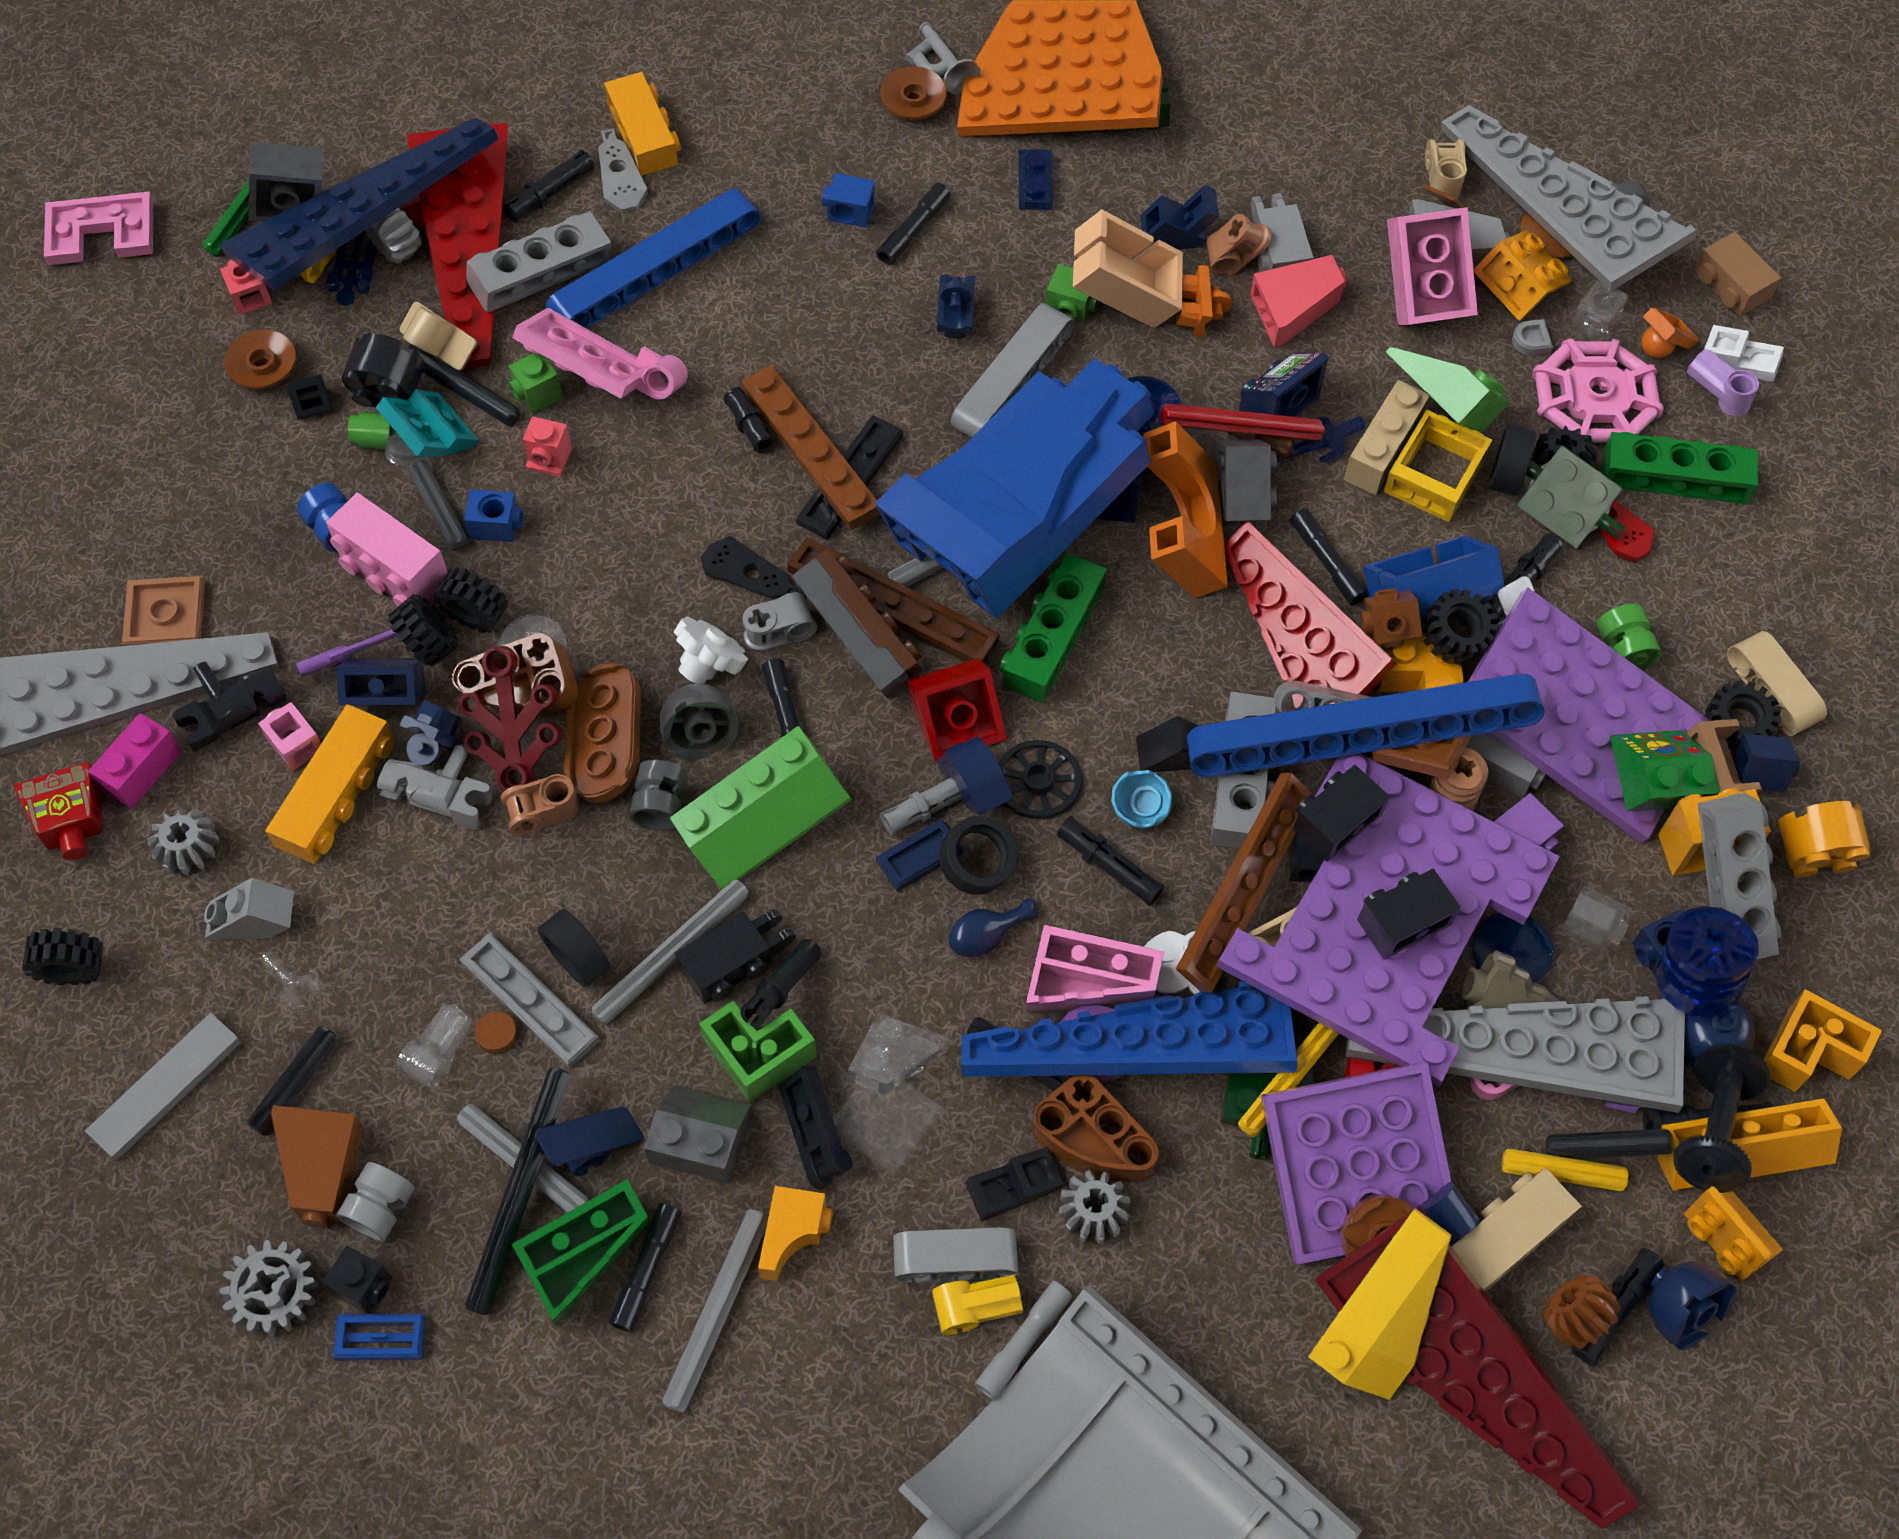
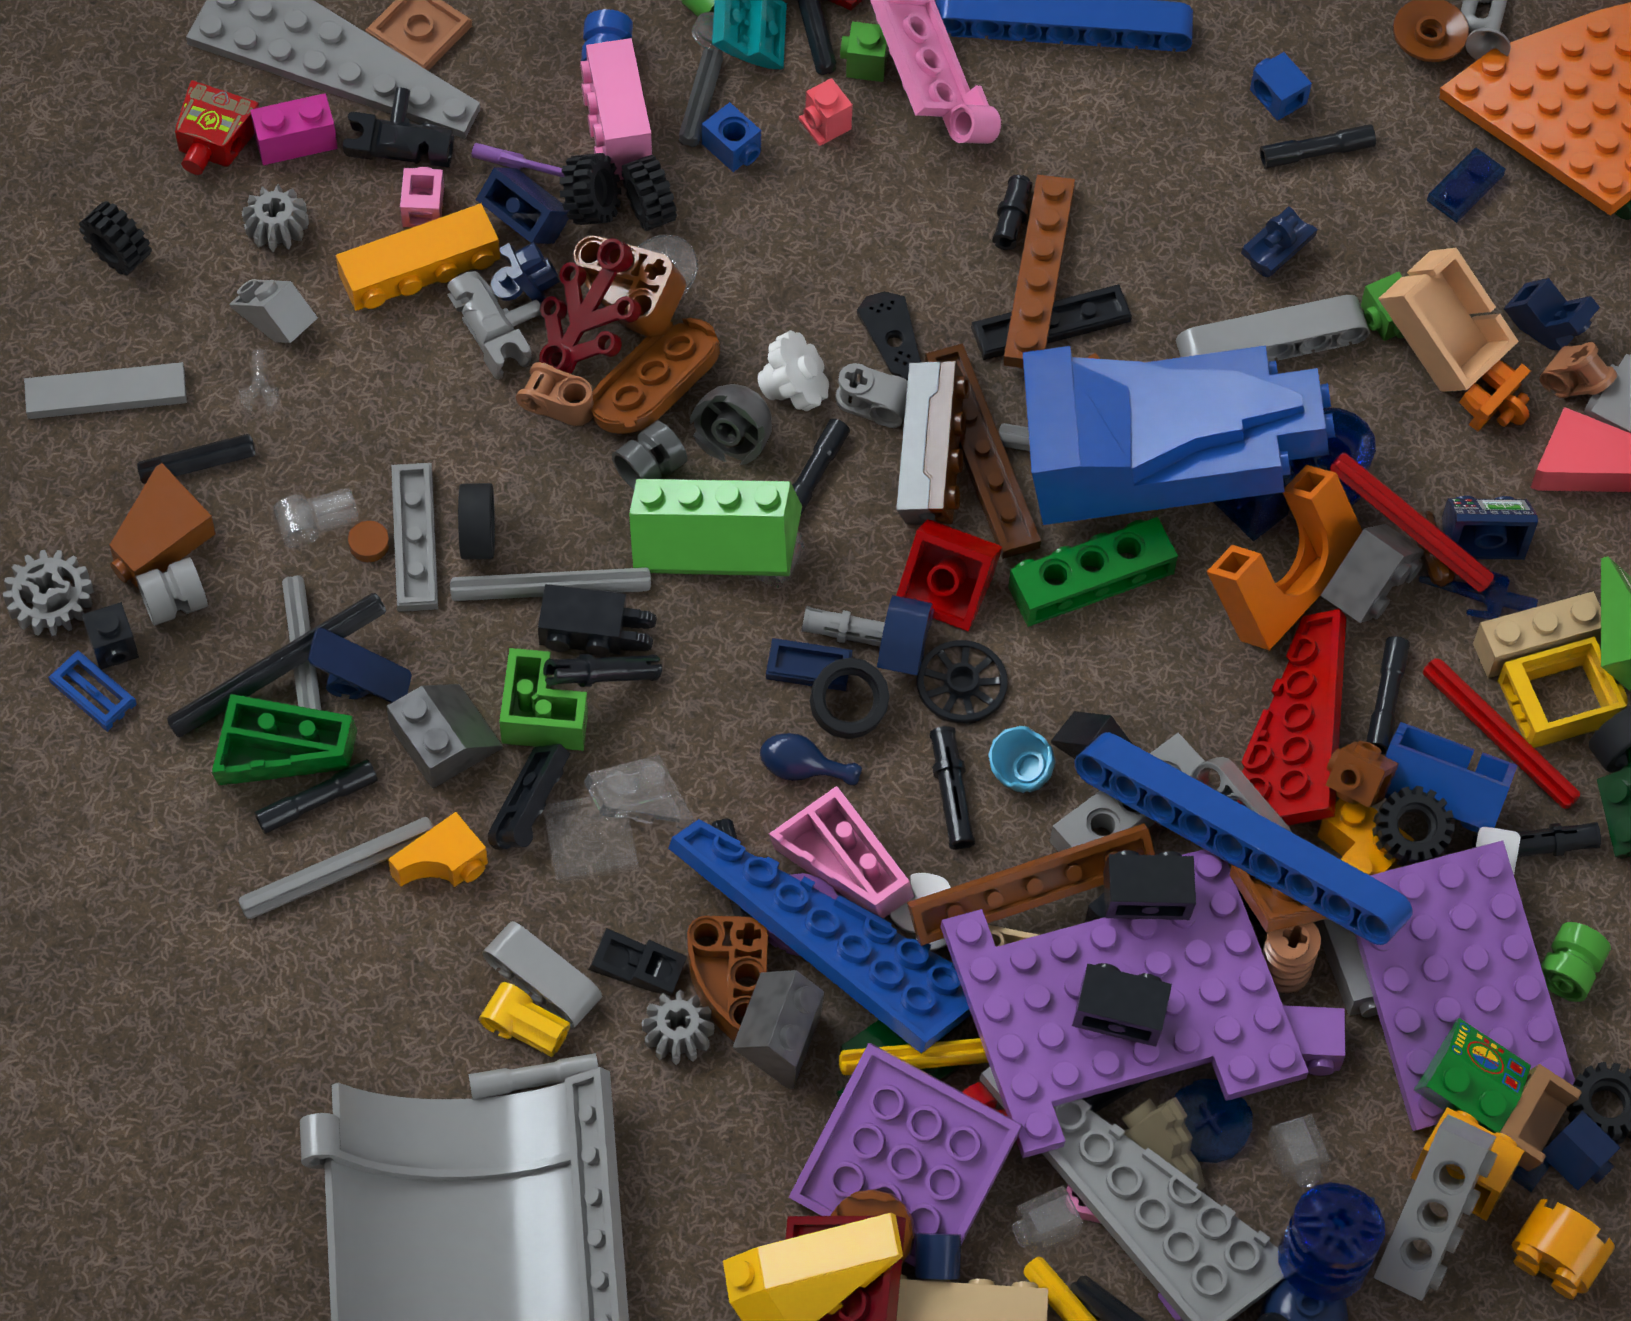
camera: 40 degrees right, 0 degrees up
none -> flat silver slope [732,970,824,1089]
none -> clear brick [1012,1185,1083,1257]
none -> red axle [1423,658,1580,809]

